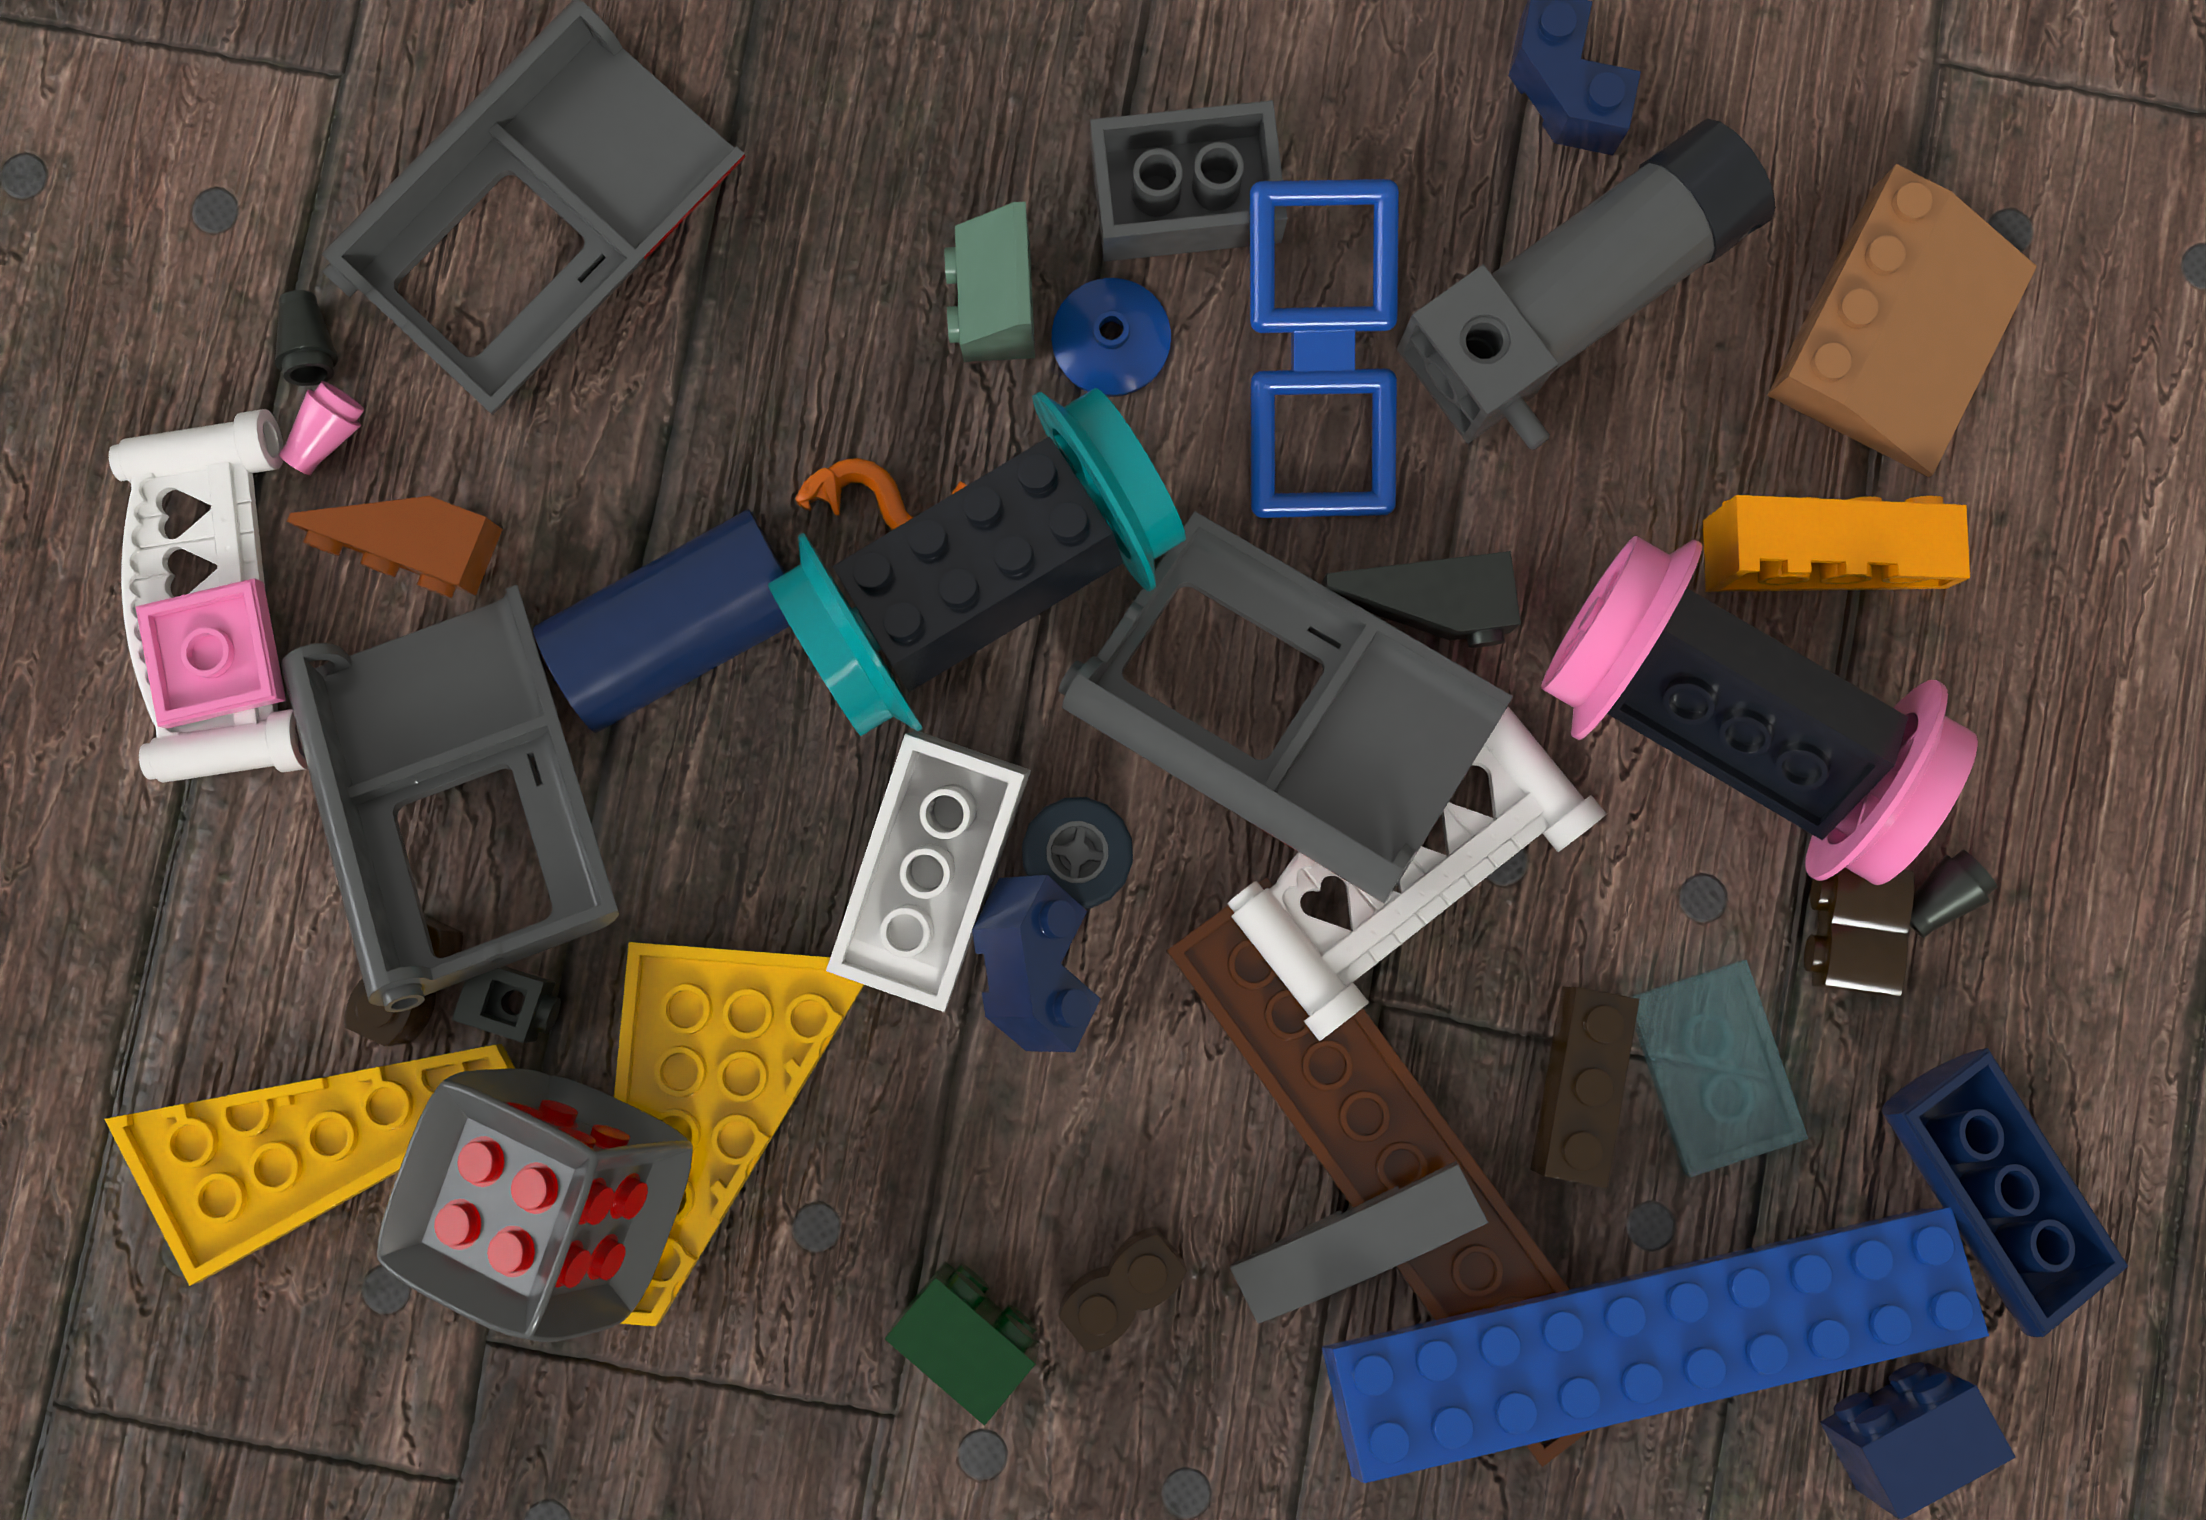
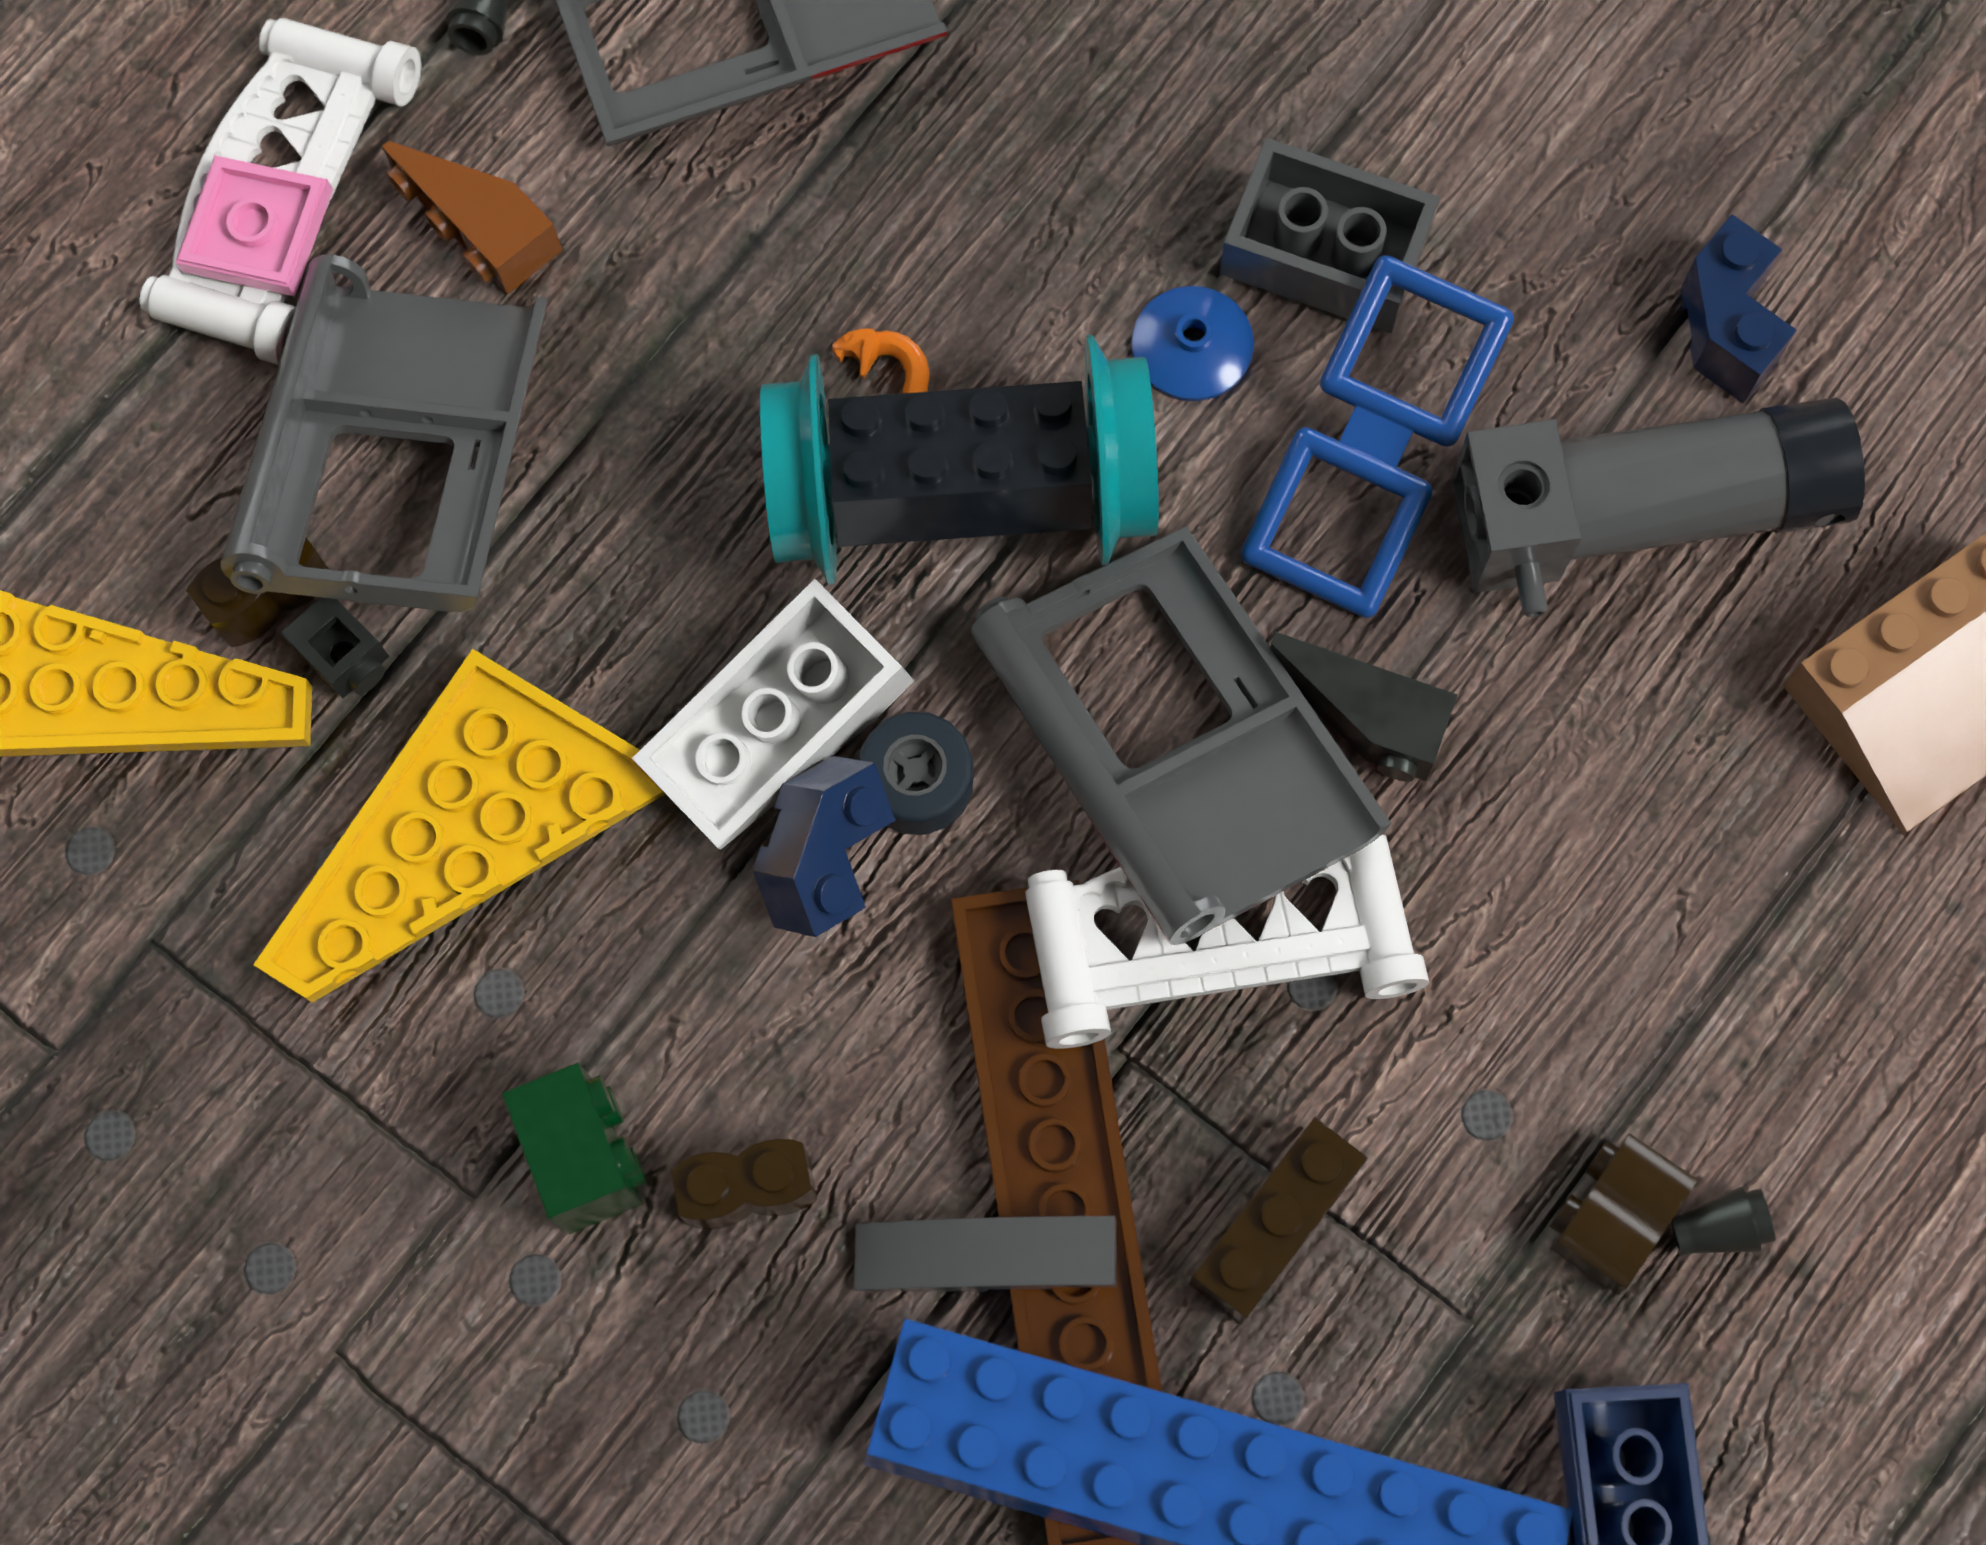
camera: 30 degrees right, 10 degrees down
bright pink cone [279,381,364,475] -> none
dark grey piece [377,1068,693,1342] -> none
dark blue brick [533,509,790,733] -> none
sand green slope [944,201,1035,362] -> none
brick [1541,536,1978,885] -> none
clear light blue tile [1628,960,1808,1177] -> none
light orange wedge [1703,495,1970,592] -> none

